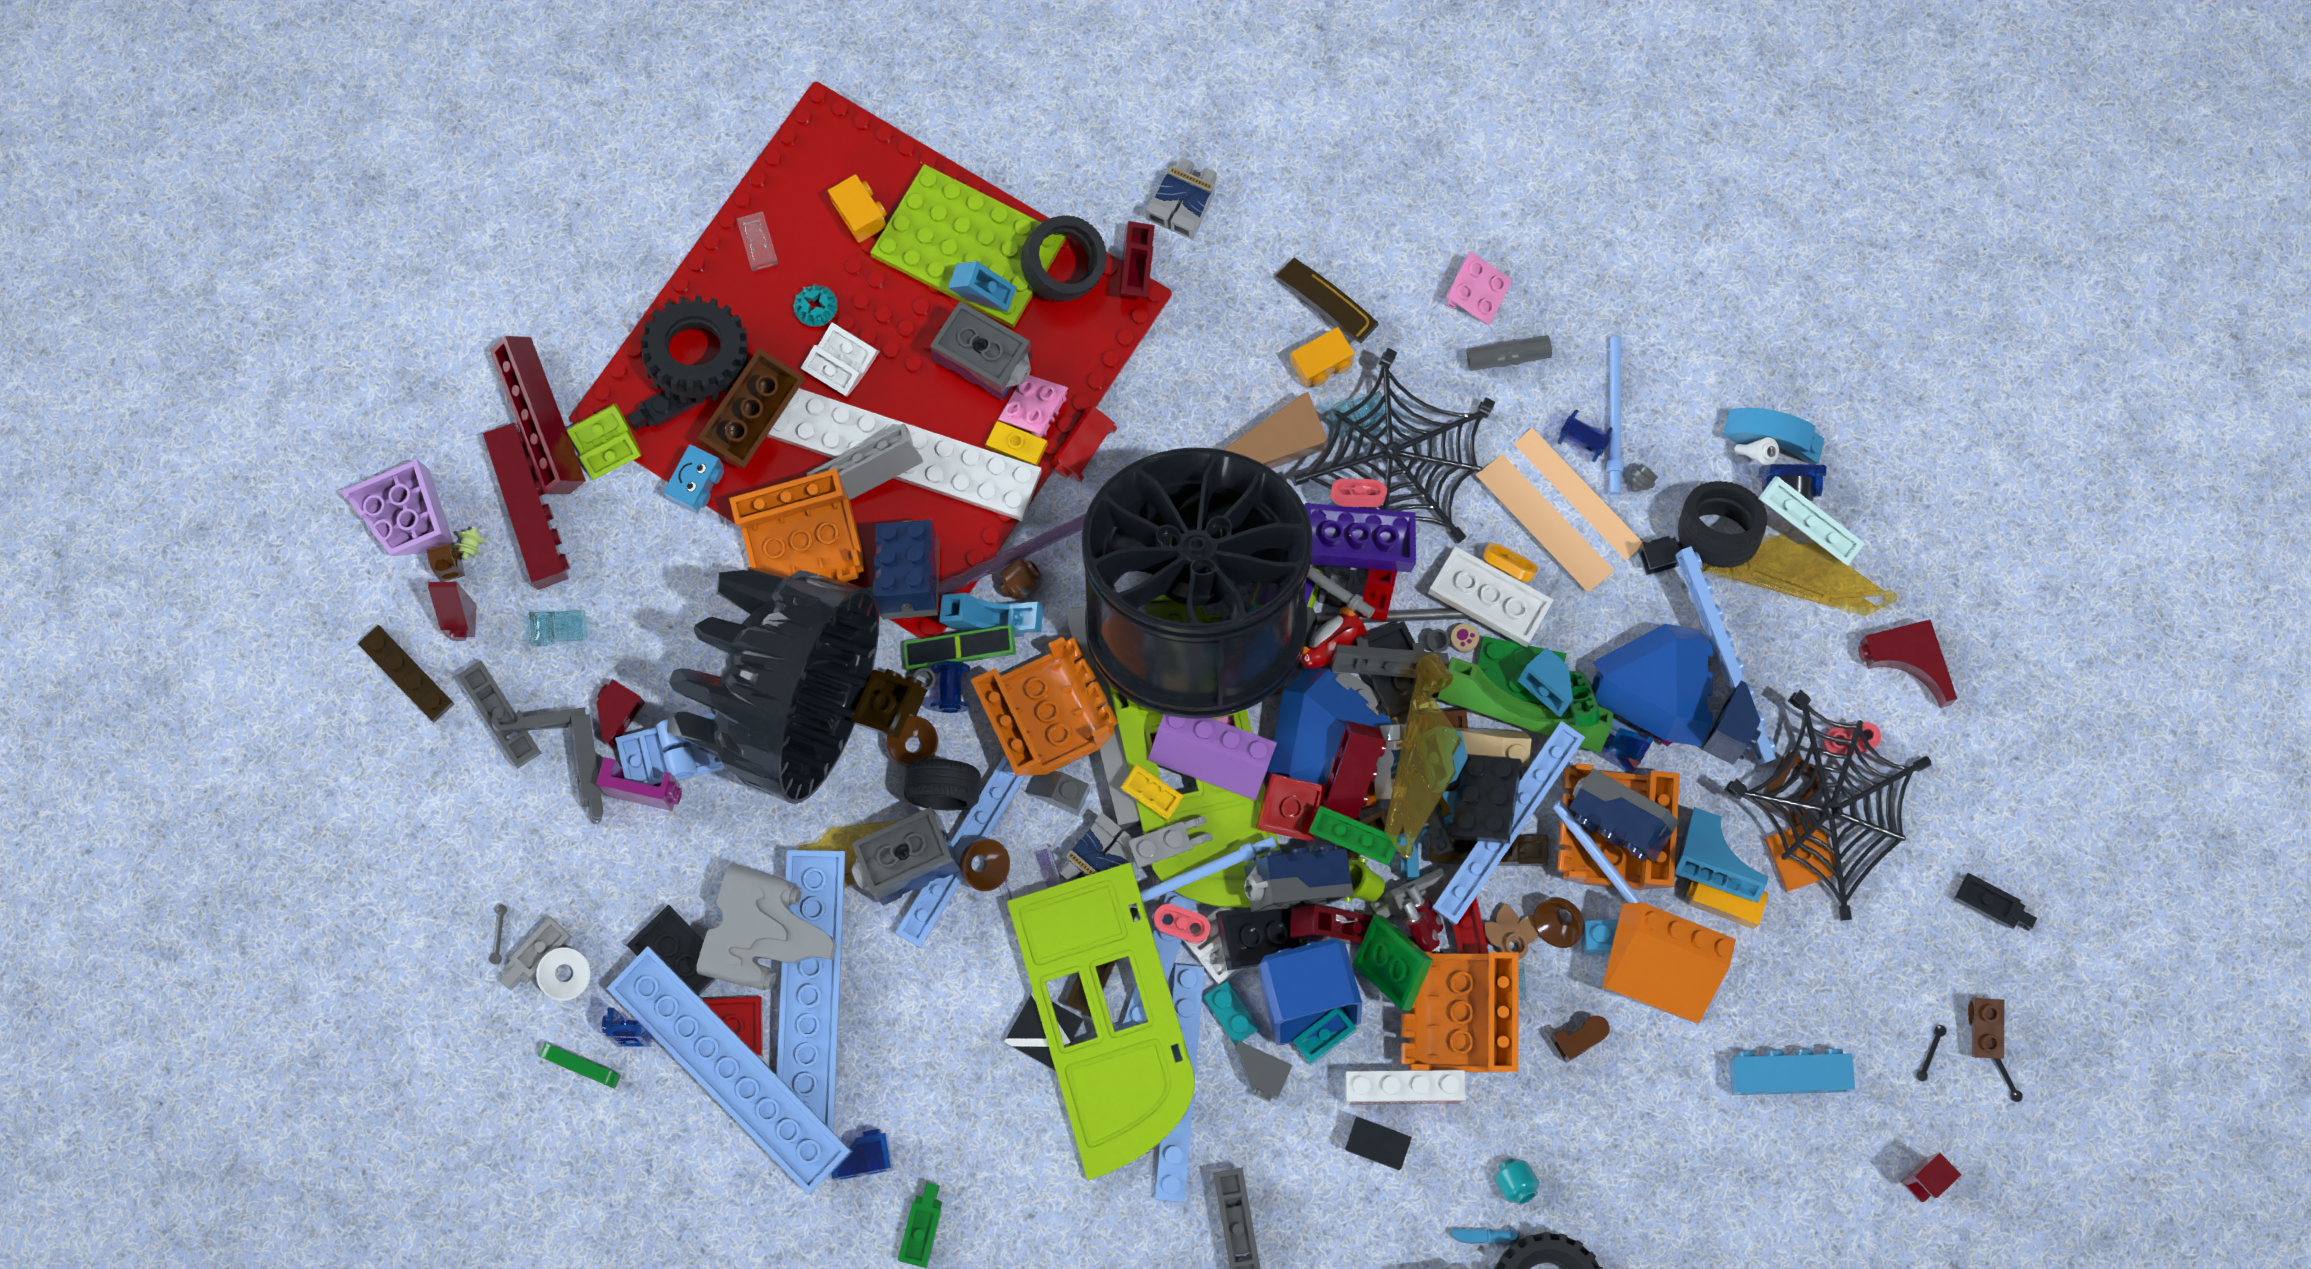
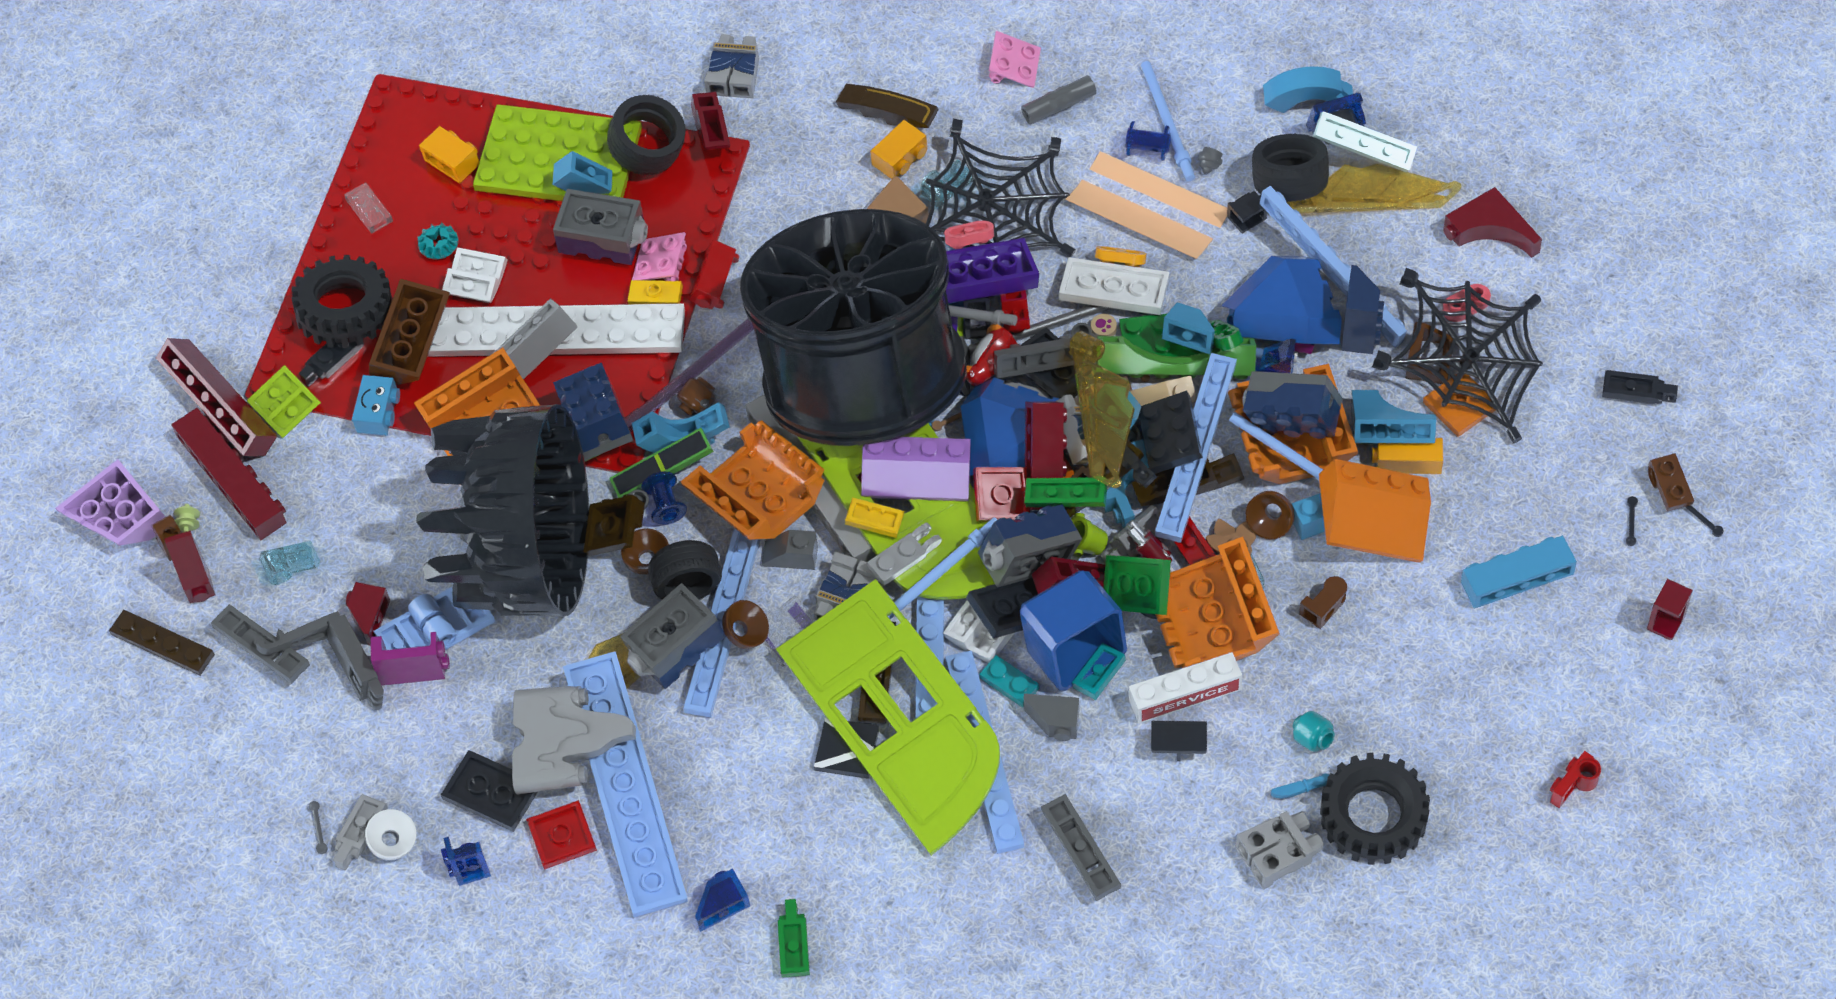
camera: 15 degrees left, 15 degrees down
green beam [538,1043,621,1089] -> none
light blue plate [606,946,852,1195] -> none
coral plate [1153,904,1210,944] -> none
white cone [1735,437,1779,465] -> none

